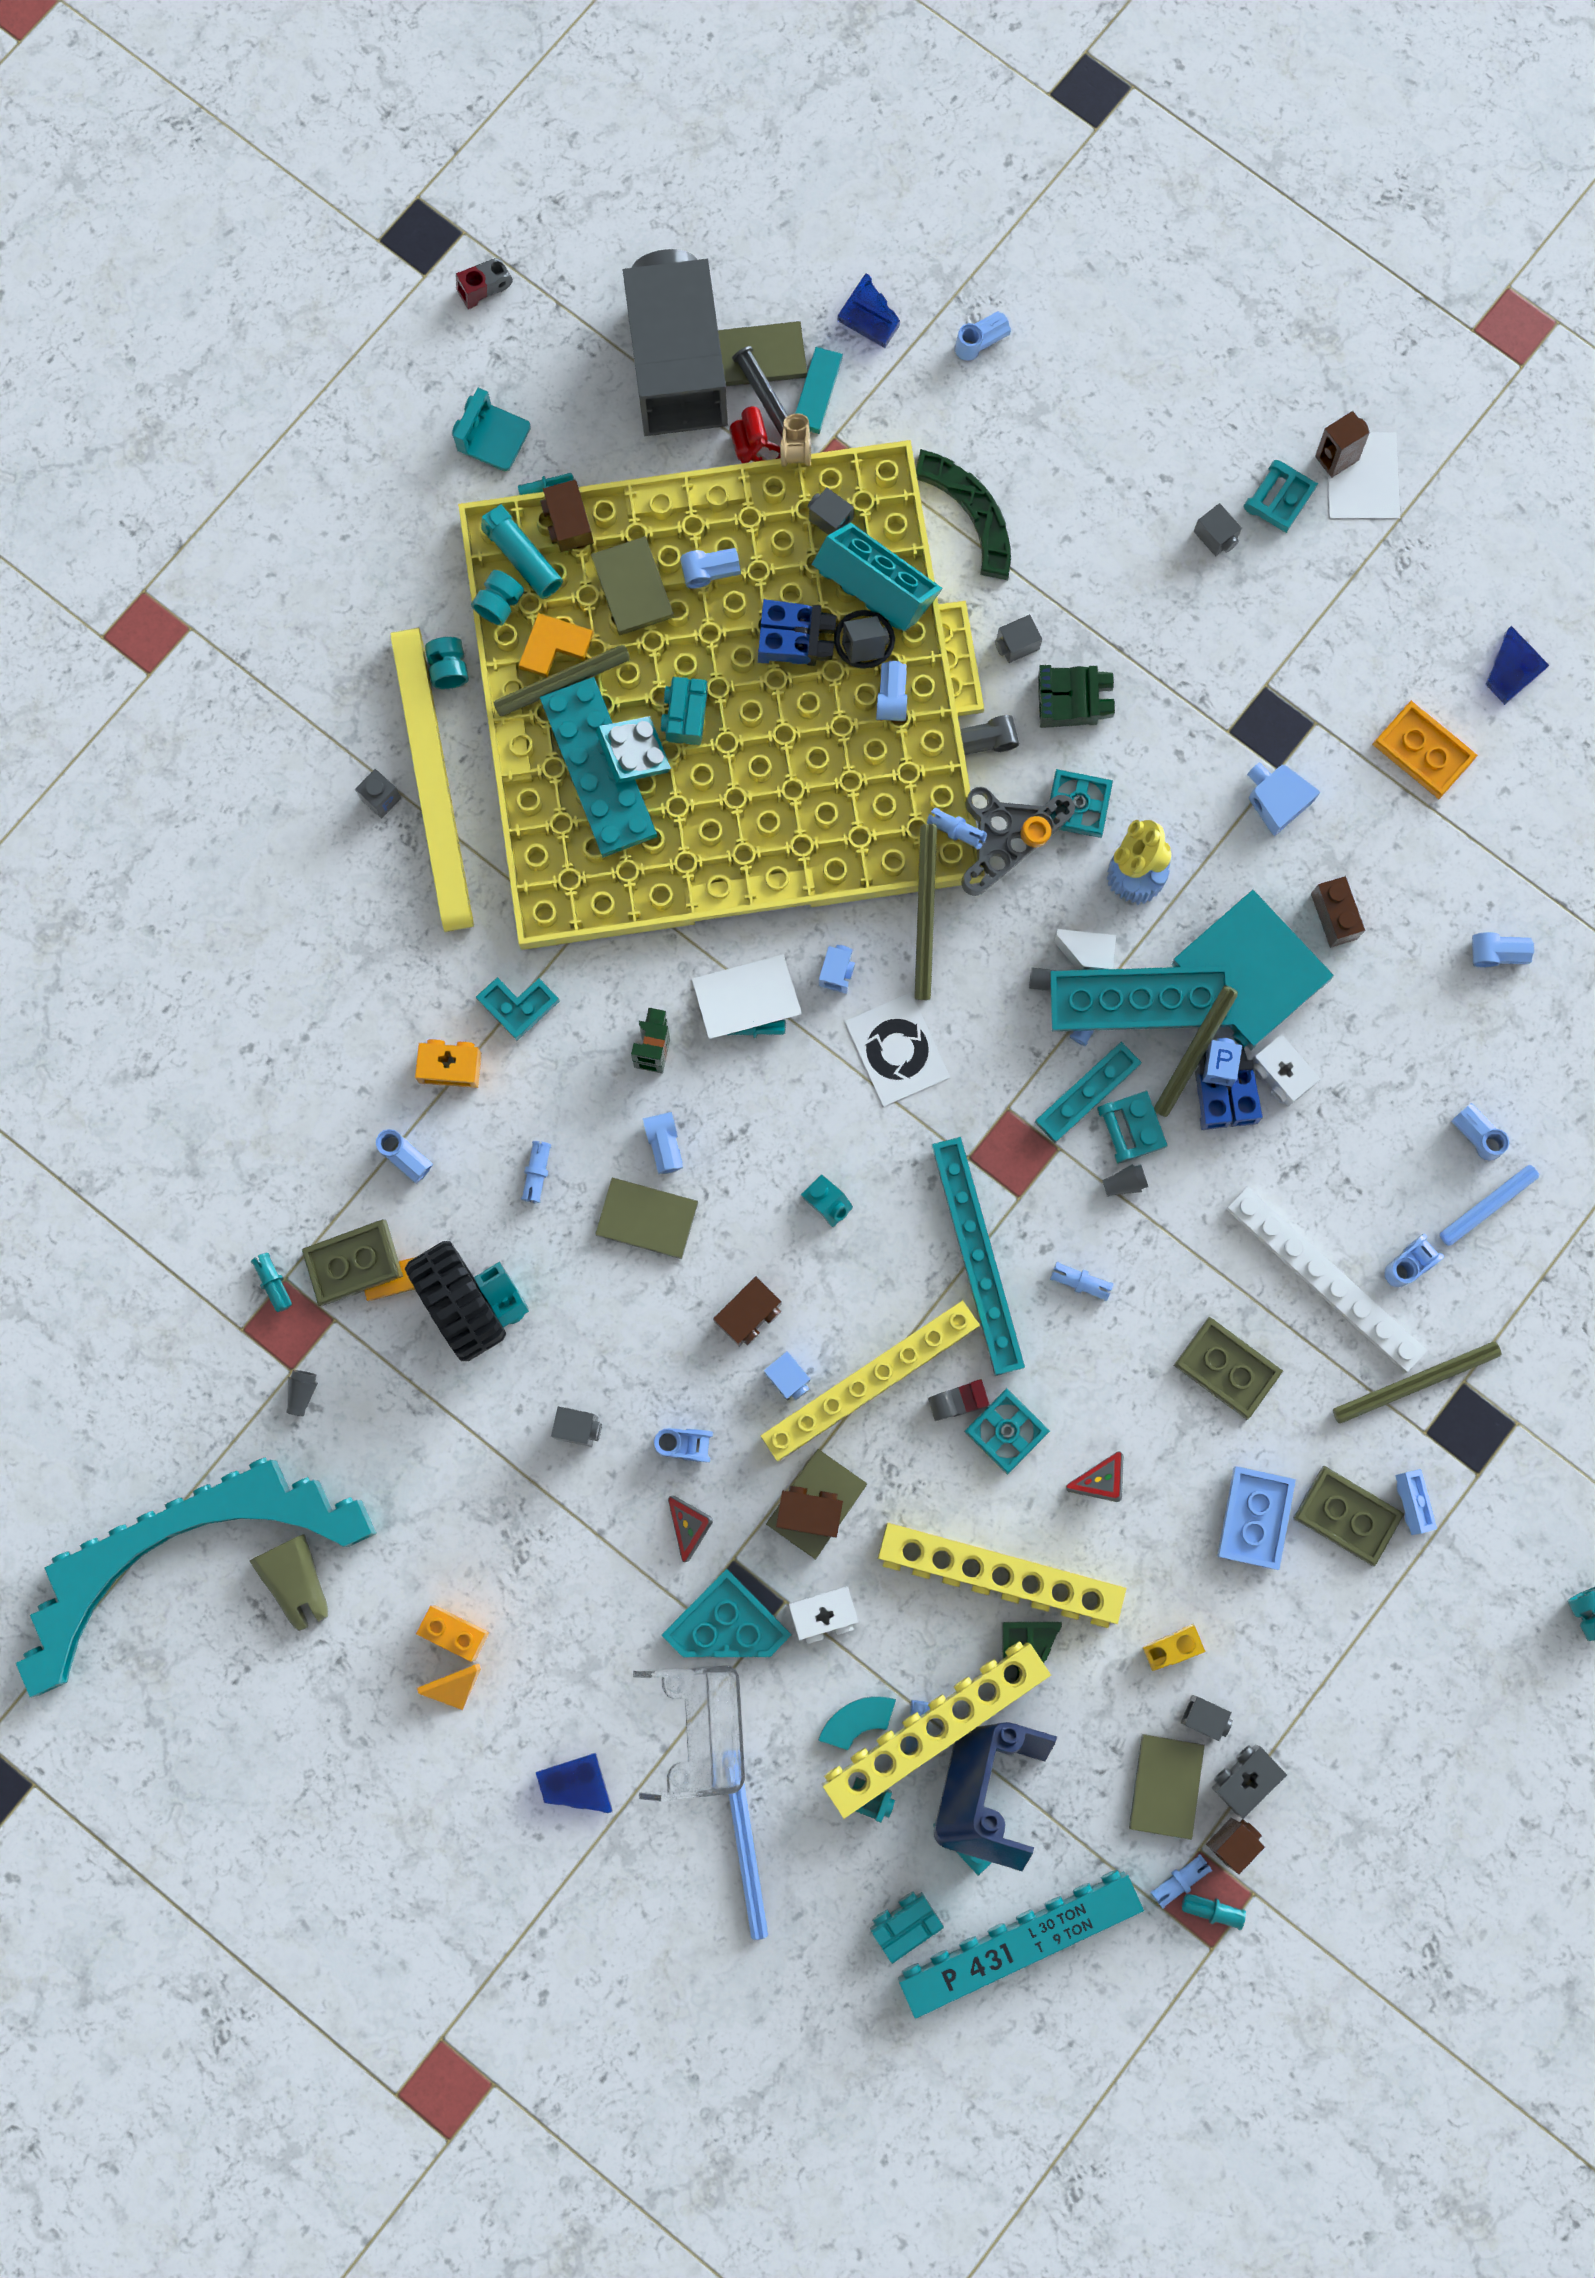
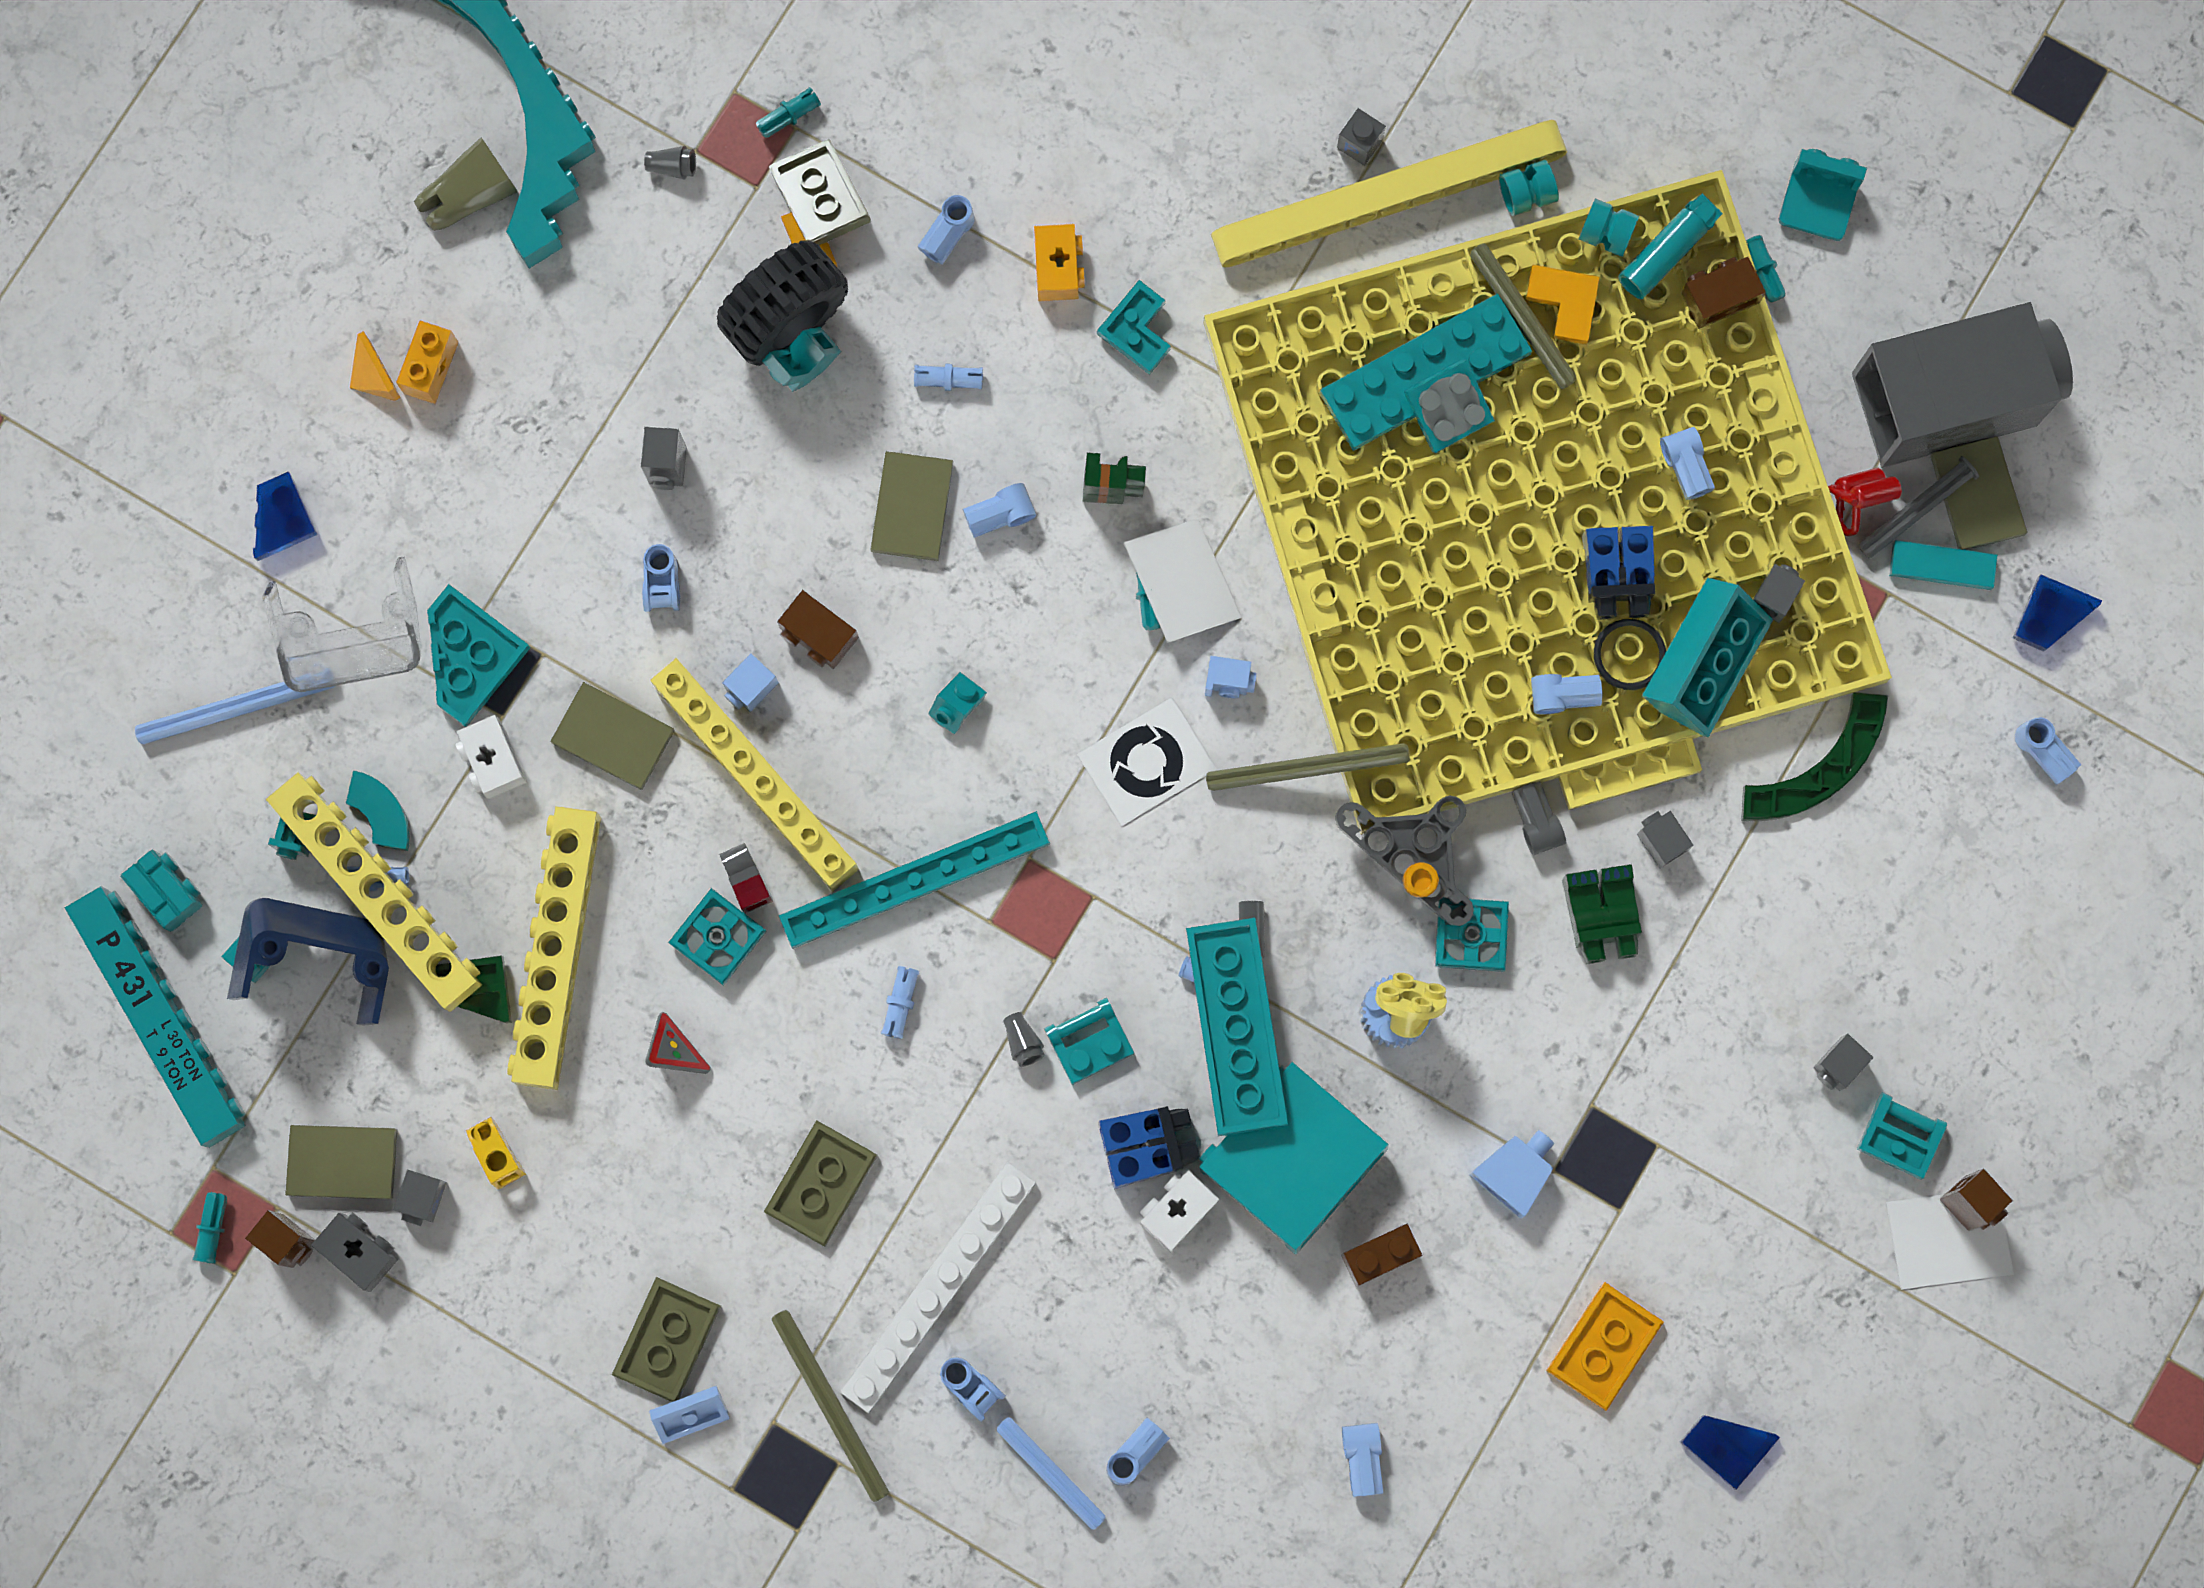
camera: 85 degrees right, 0 degrees up
leg [456,258,513,309] -> none
olive tile [591,536,674,636] -> none
teal brick [661,677,708,745] -> none
piece [668,1496,713,1562] -> none
reddish brown brick [776,1486,843,1538] -> none
tan piece [781,413,811,467] -> none
dark grey brick [842,616,889,663] -> none
light blue pin [927,808,987,849] -> none
teal plate [1035,1041,1142,1143] -> none
white slope [1054,929,1116,970] -> none
light blue pin [1151,1854,1212,1909] -> none
olive axle [1154,985,1238,1117] -> none
light blue brick [1202,1038,1242,1087] -> none
light blue plate [1217,1466,1296,1570] -> none

